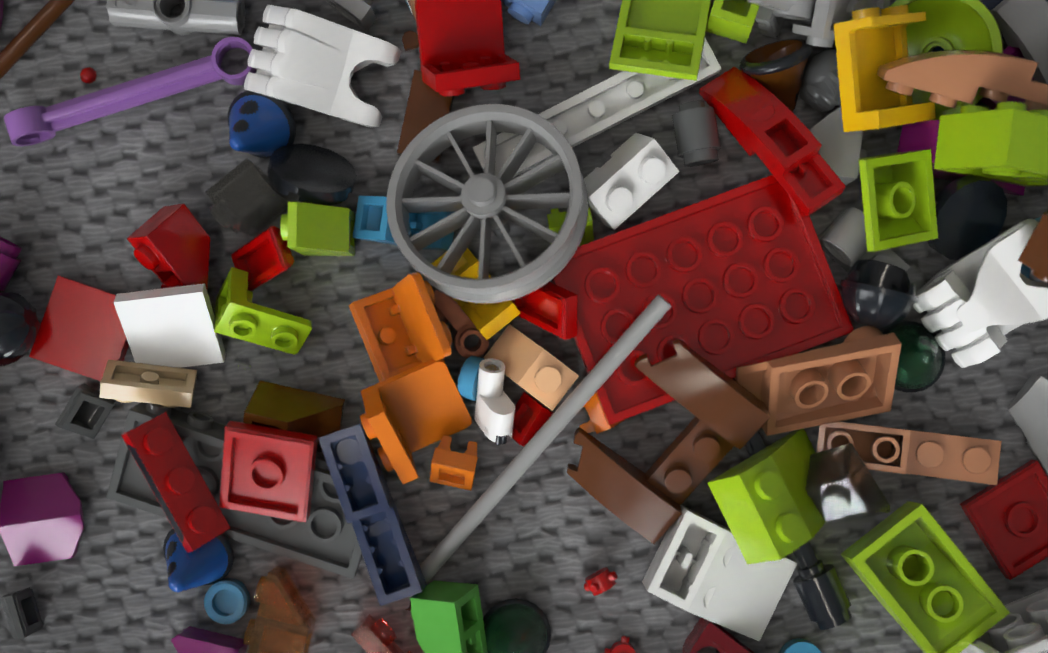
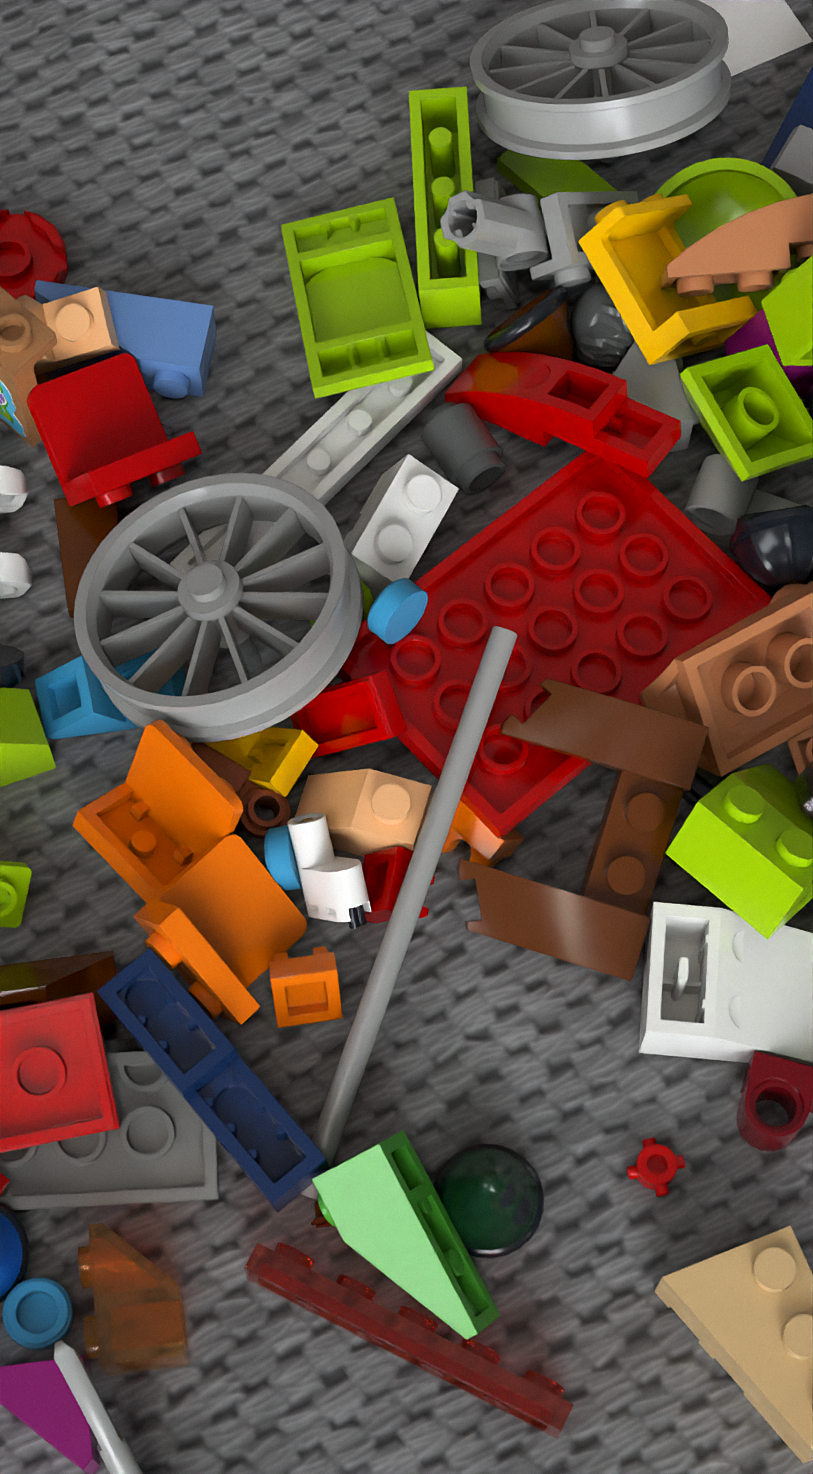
camera: 25 degrees left, 20 degrees down
reddish brown piece [402,31,419,51] -> none
red piece [584,567,618,596] -> none
none -> dark azure tile [367,578,428,644]

